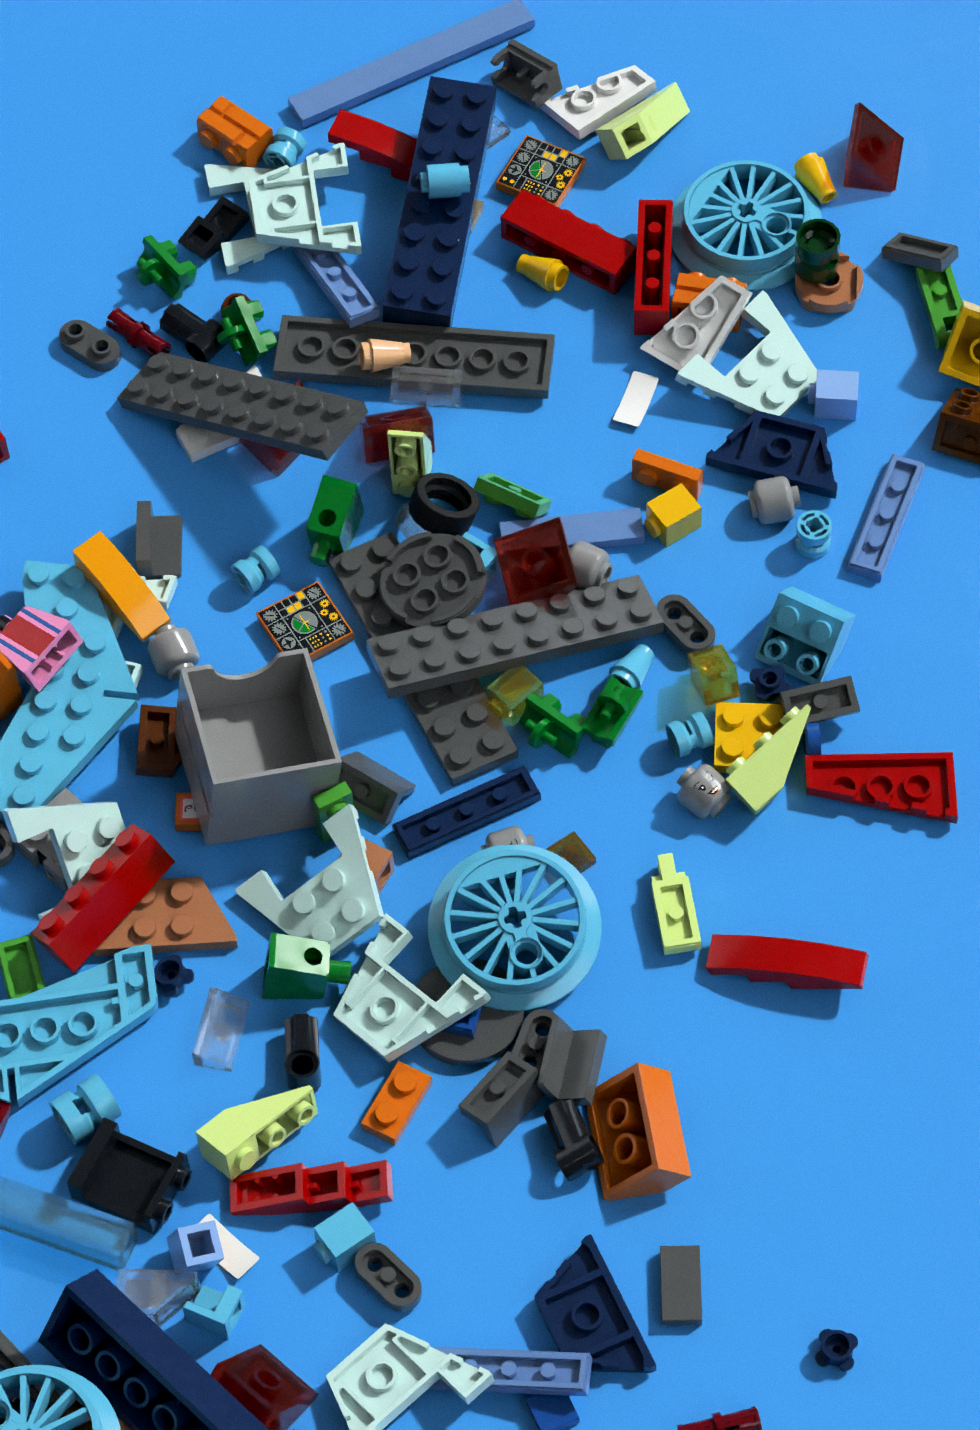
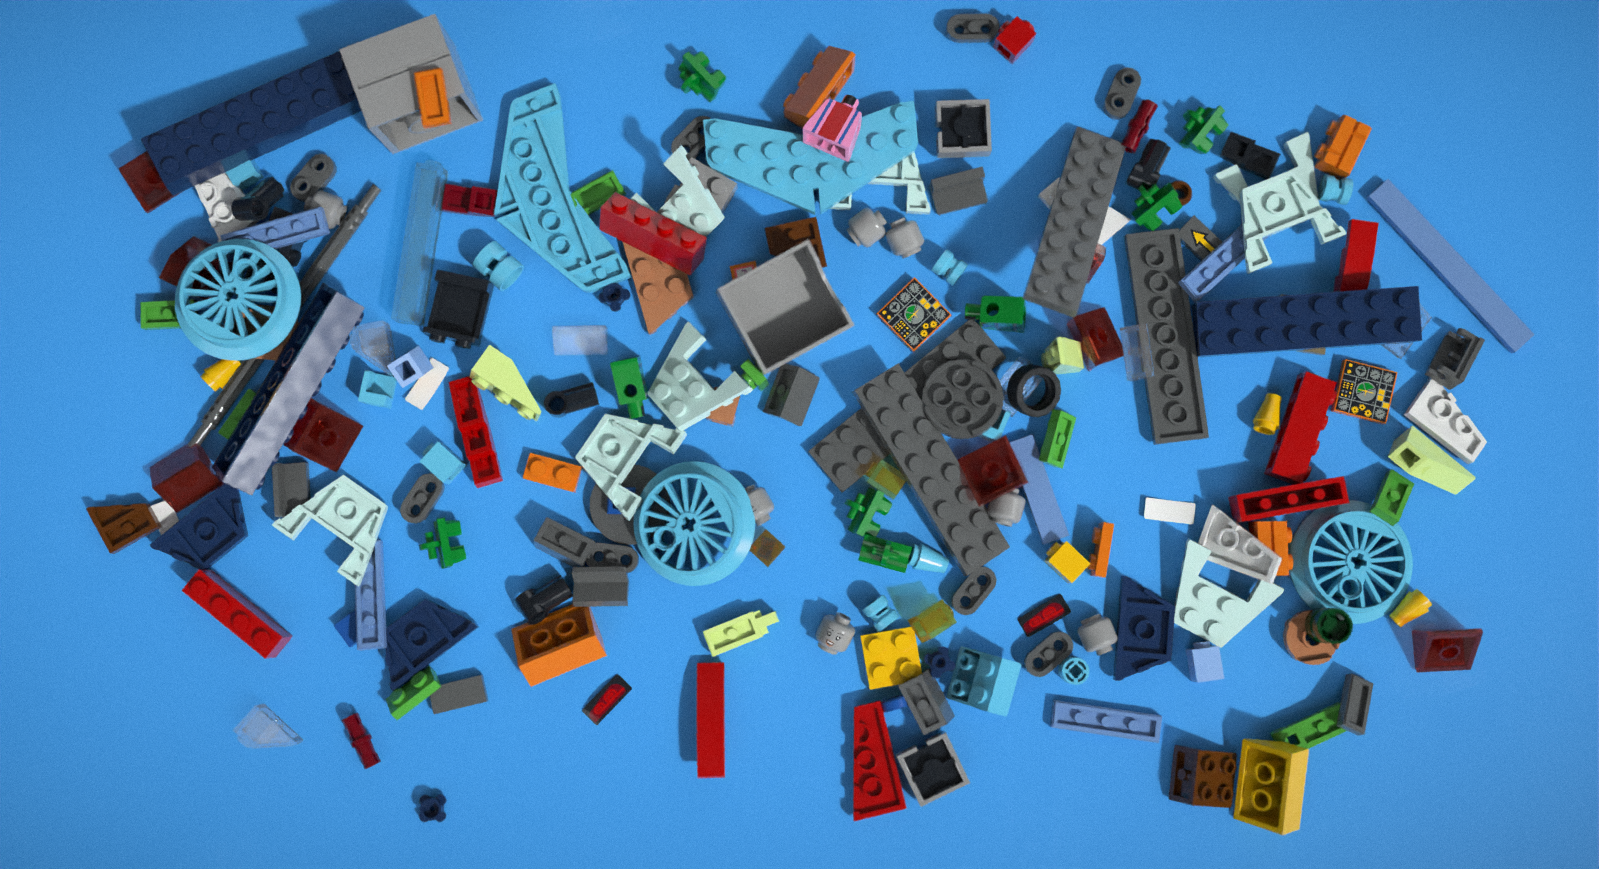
camera: 75 degrees right, 25 degrees up
light orange slope [72,531,171,642] -> none
light nougat cone [359,338,411,373] -> none
dark blue tile [392,766,541,860] -> none
medium azure brick [420,162,470,199] -> none
yellowish green slope [725,704,811,816] -> none
none -> bright green plate [386,666,441,720]
none -> green hips [419,518,466,569]
none -> sticker [582,674,632,725]
none -> light grey head [885,217,924,259]
none -> black piece [895,731,970,807]
none -> piece [935,99,992,158]
none -> sticker [1018,594,1071,637]
none -> dark grey plate [1024,632,1073,677]
none -> dark grey tile [1179,216,1222,261]
none -> bright green plate [1370,469,1414,526]

